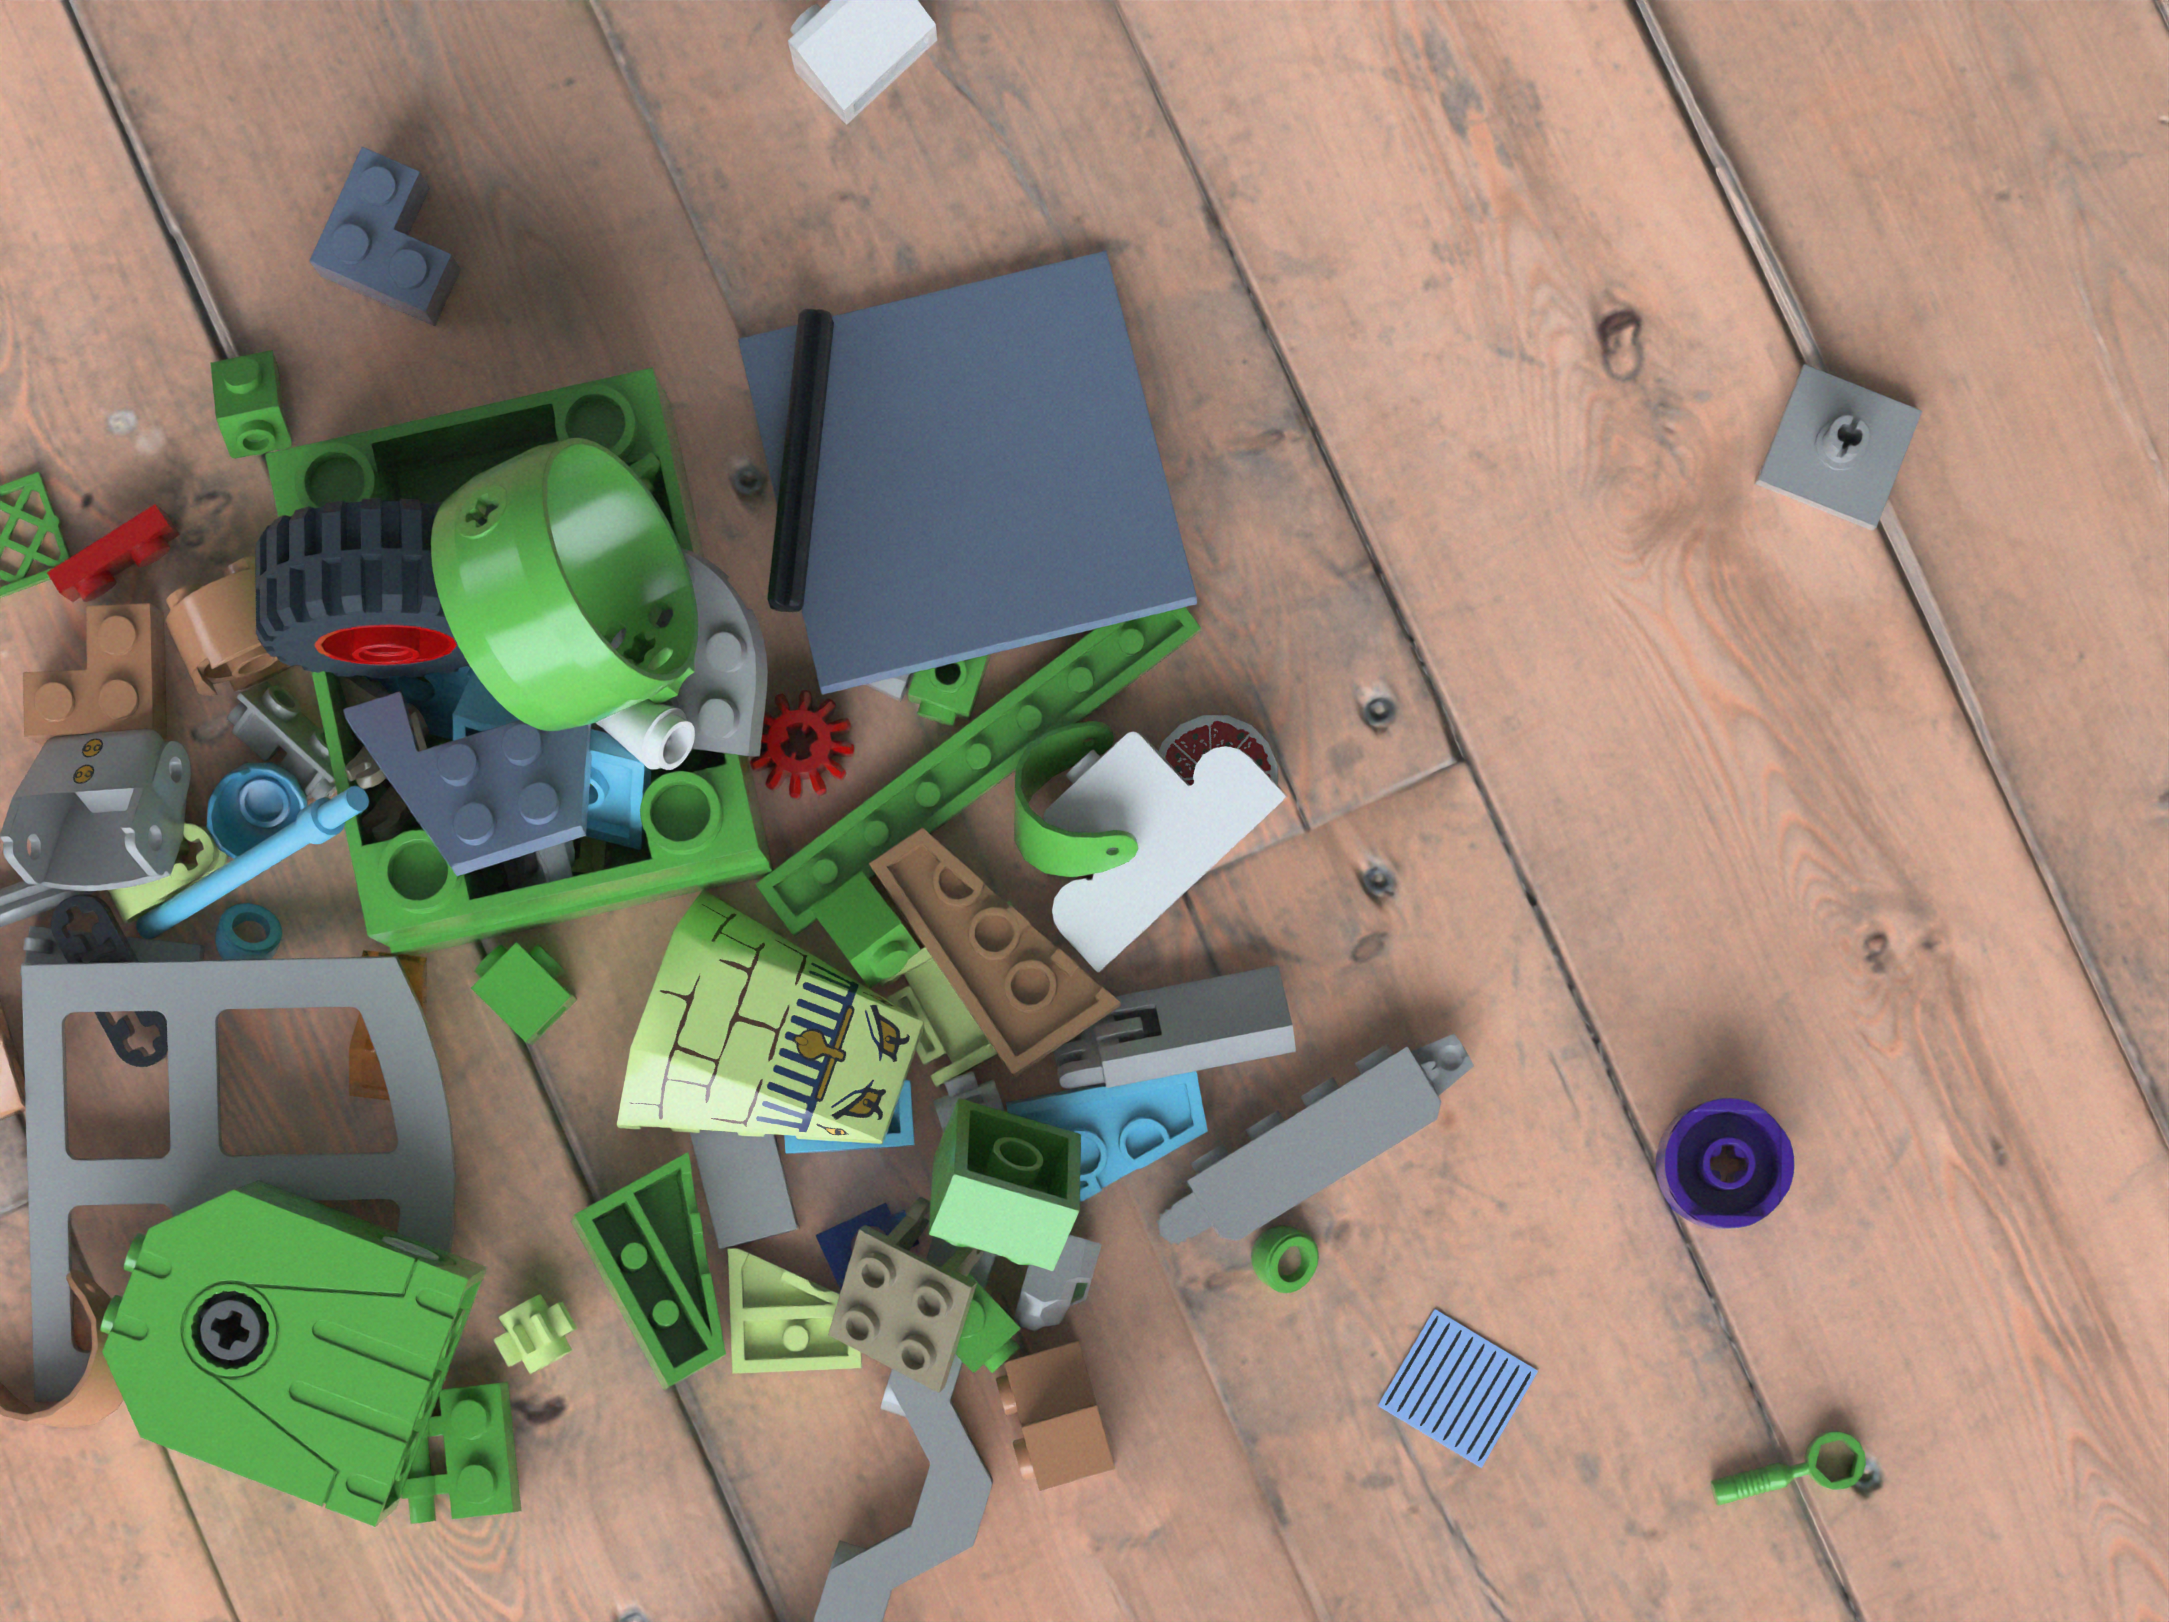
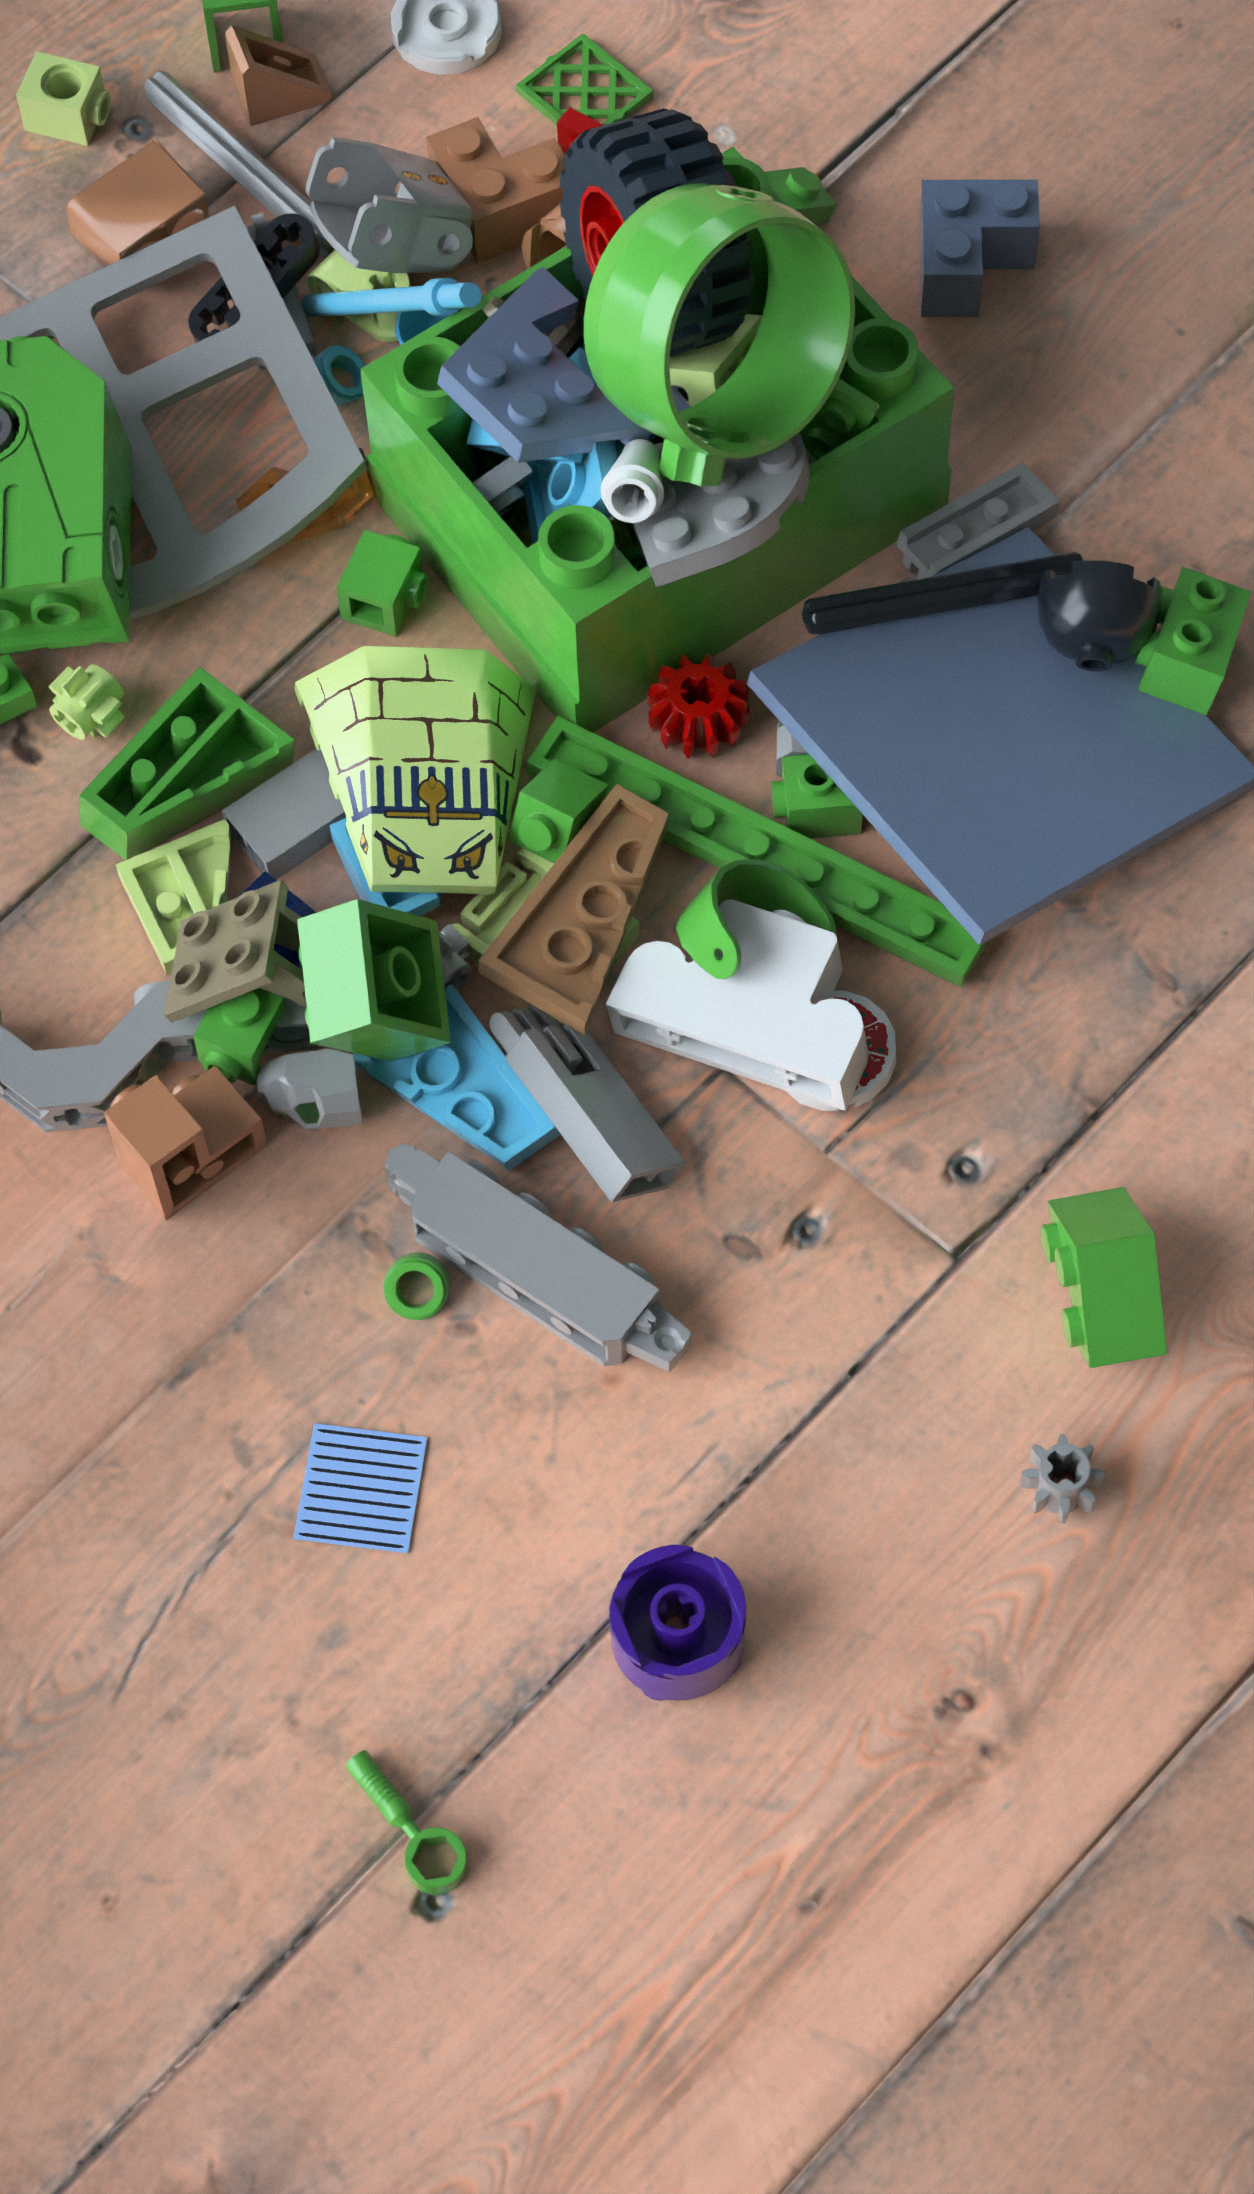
camera: 70 degrees right, 20 degrees down
none -> light grey hinge [897,462,1061,580]
none -> light grey gear [1020,1434,1106,1523]
none -> black cylinder [1038,561,1162,672]
none -> bright green brick [1041,1187,1167,1368]
none -> bright green brick [1135,567,1251,716]

